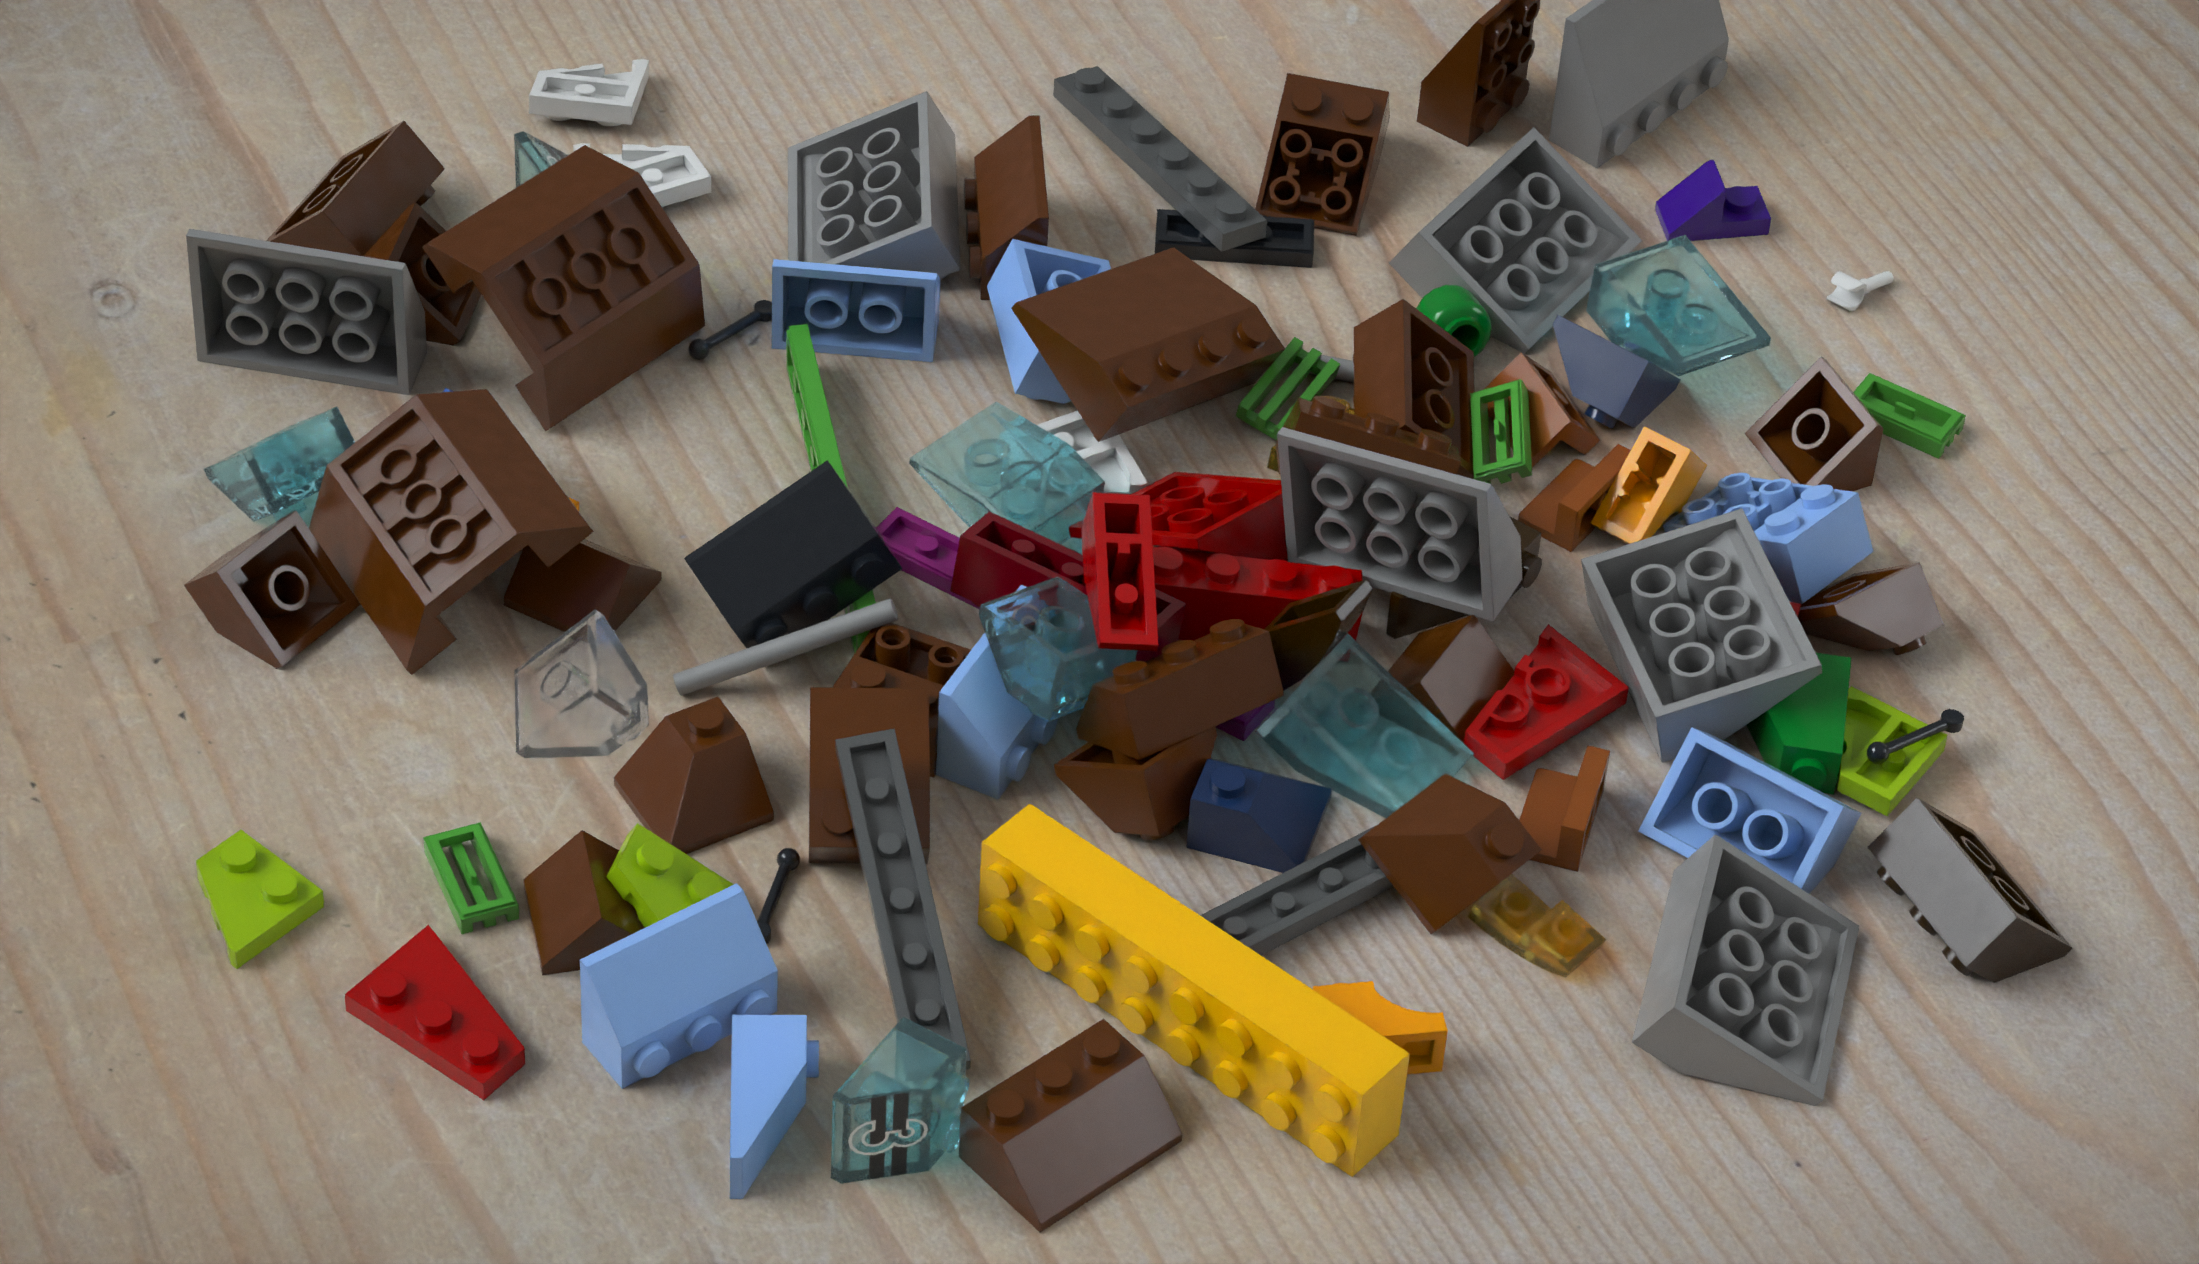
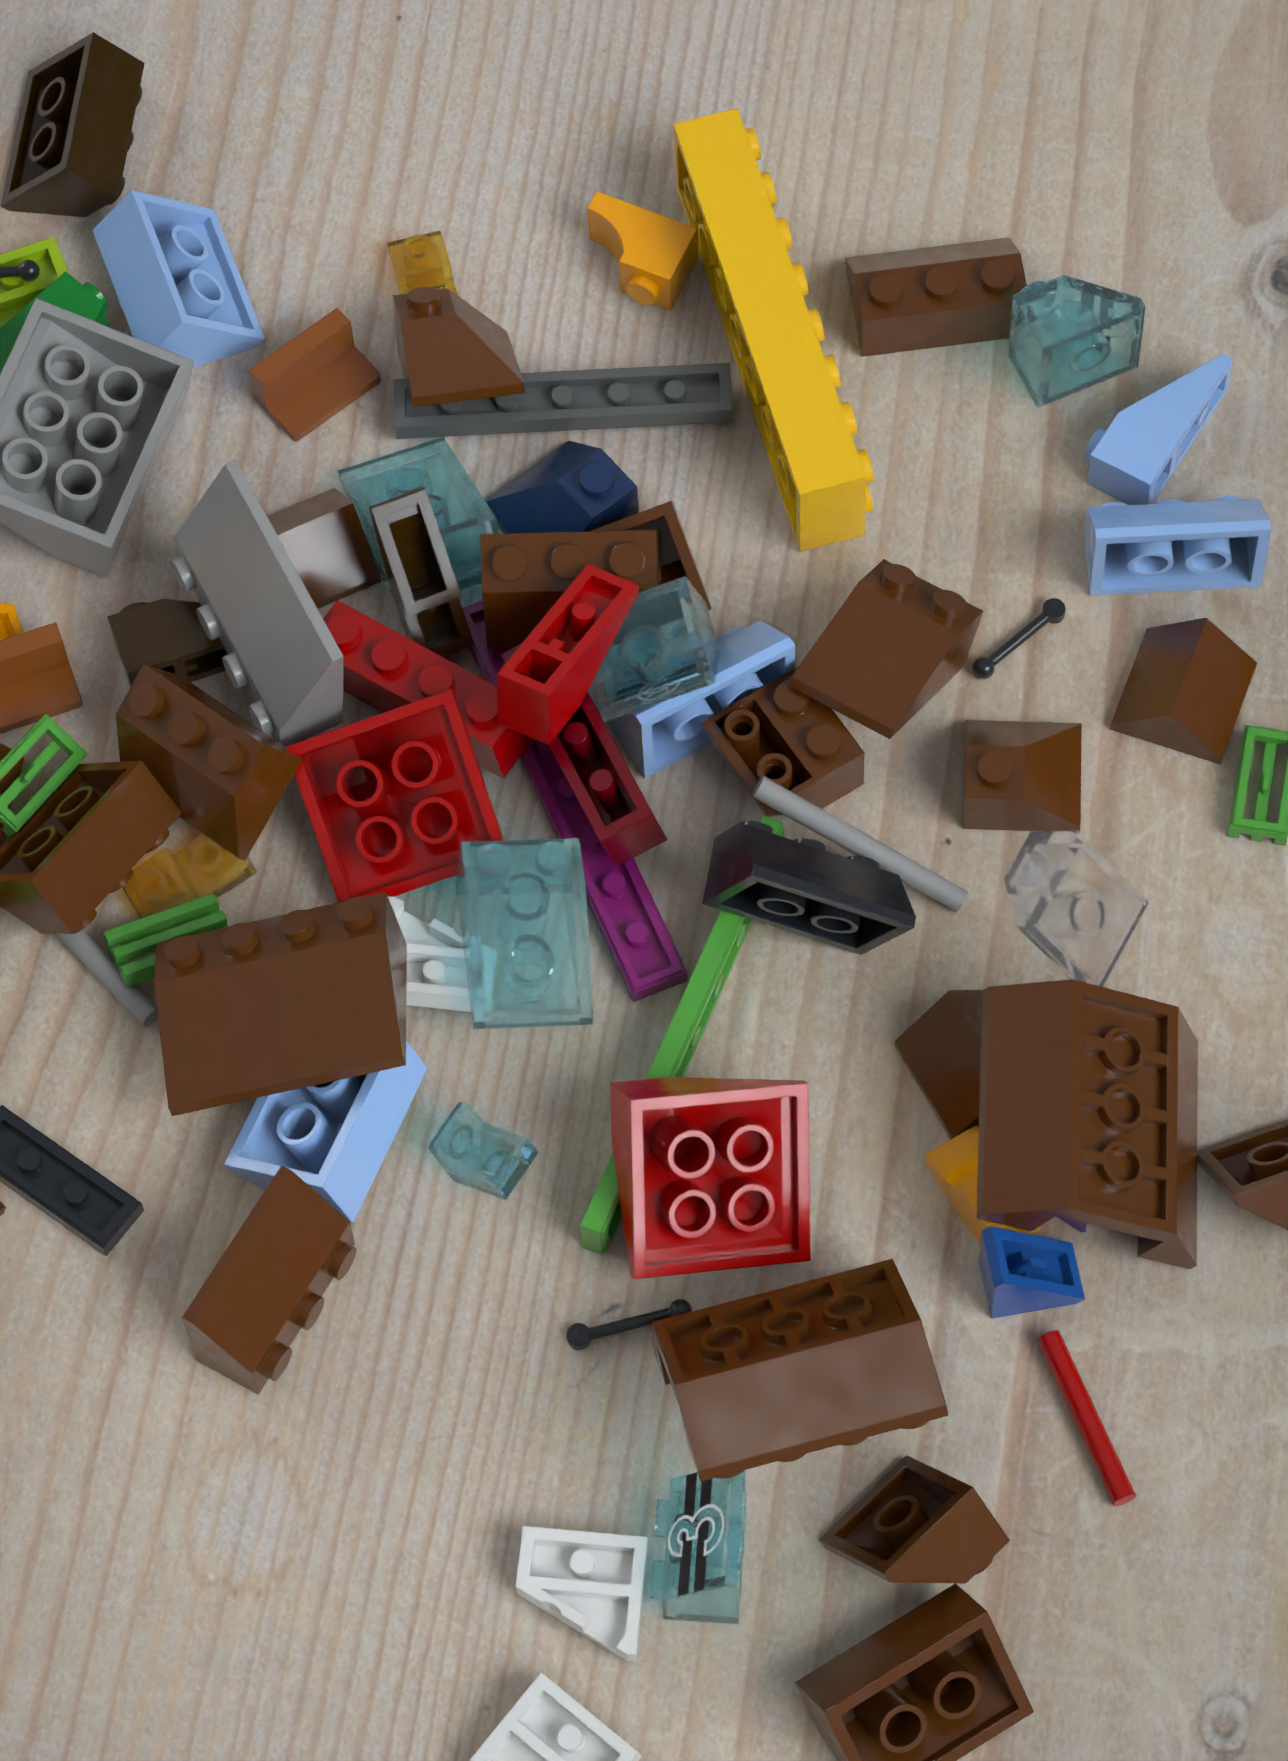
camera: 140 degrees left, 20 degrees up
light grey slope [186,229,427,395] -> none
clear light blue slope [203,406,355,522] -> none
lime wing [606,823,734,928] -> none
light blue slope [772,259,941,362] -> none
light grey slope [788,91,960,279] -> none
dark grey plate [835,729,971,1081] -> none
dark grey plate [1053,66,1267,252] -> none
red wing [1463,624,1629,780] -> none
light grey slope [1632,834,1859,1106] -> none
none -> clear light blue bracket [429,1102,539,1200]
none -> red slope [610,1077,811,1279]
none -> red bar [1037,1330,1136,1506]

